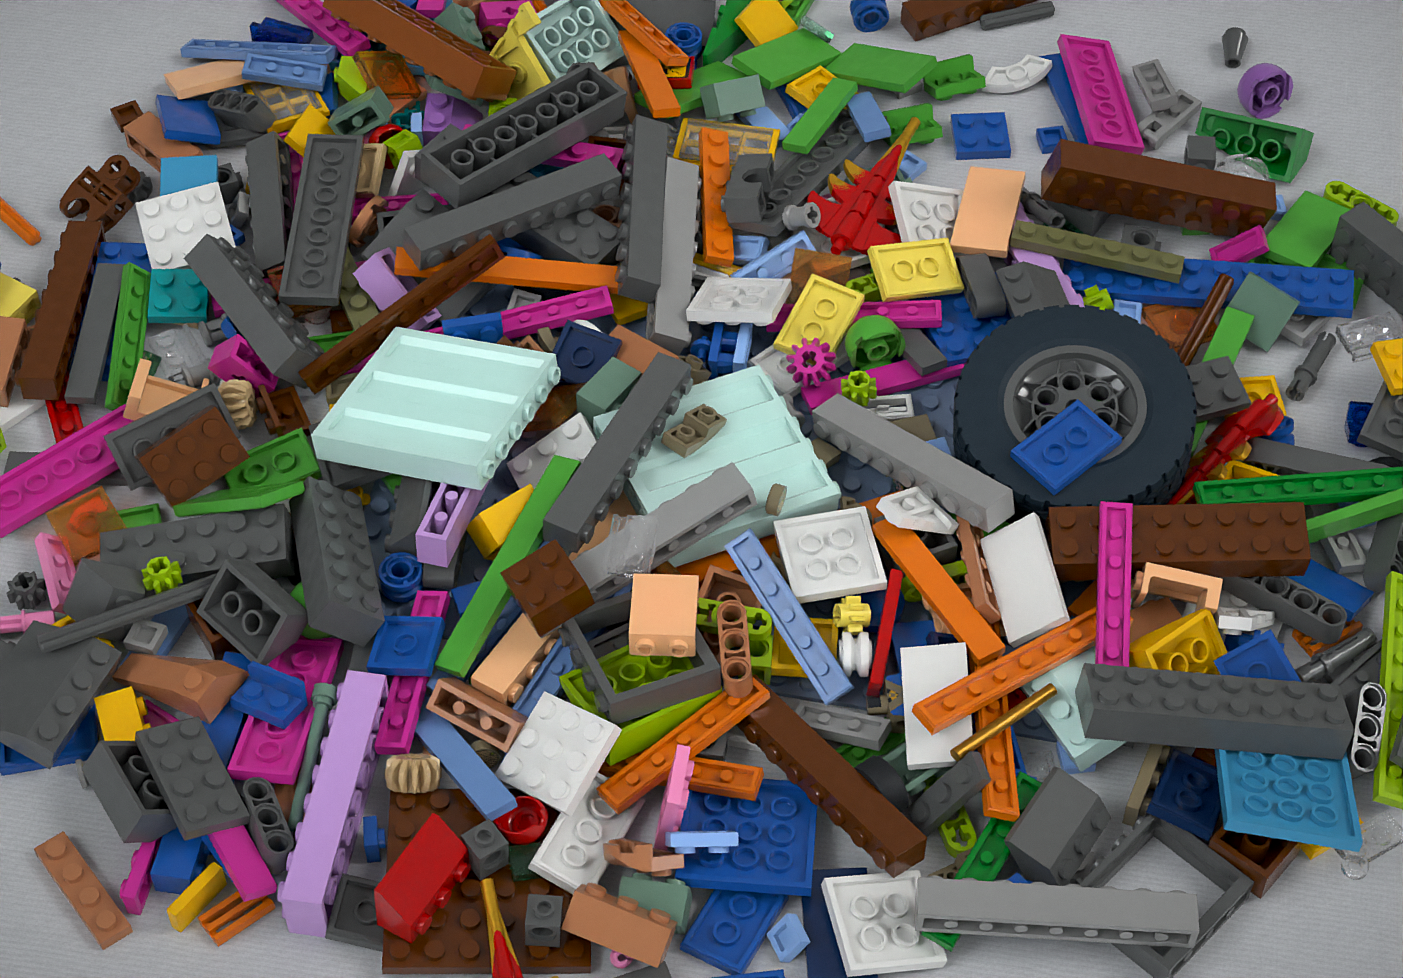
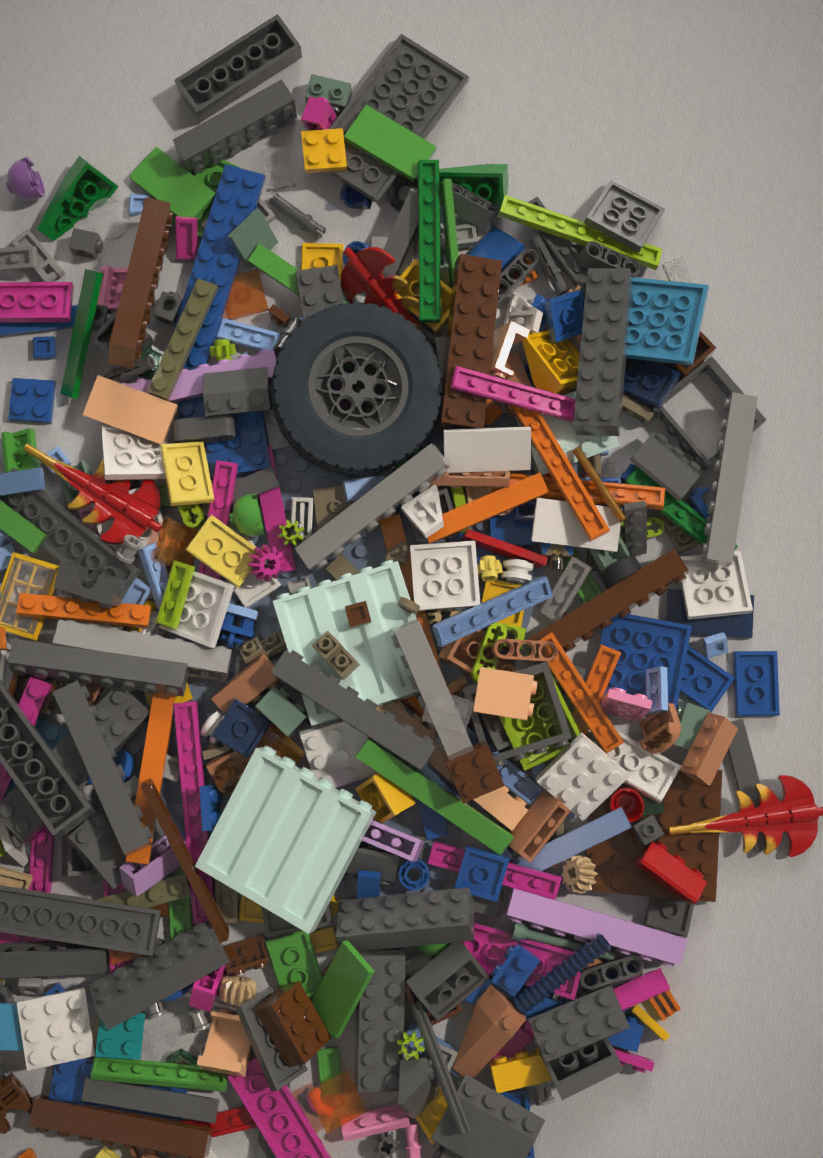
camera: 85 degrees left, 30 degrees up
nougat plate [34,831,133,950] -> none
nougat tile [348,195,389,248] -> none
blue plate [363,816,386,863] -> none
dark grey brick [525,894,563,947] -> none
blue tile [1010,399,1122,495] -> none
reddish brown axle [1177,274,1234,366] -> none
lime beam [1323,181,1399,226] -> none
none -> green tile [60,269,103,399]
none -> lime tile [156,561,195,629]
none -> reddish brown plate [345,601,372,629]
none -> blue tile [357,870,381,898]
none -> dark blue piece [513,933,611,1015]
none -> dark tan tile [581,454,601,479]

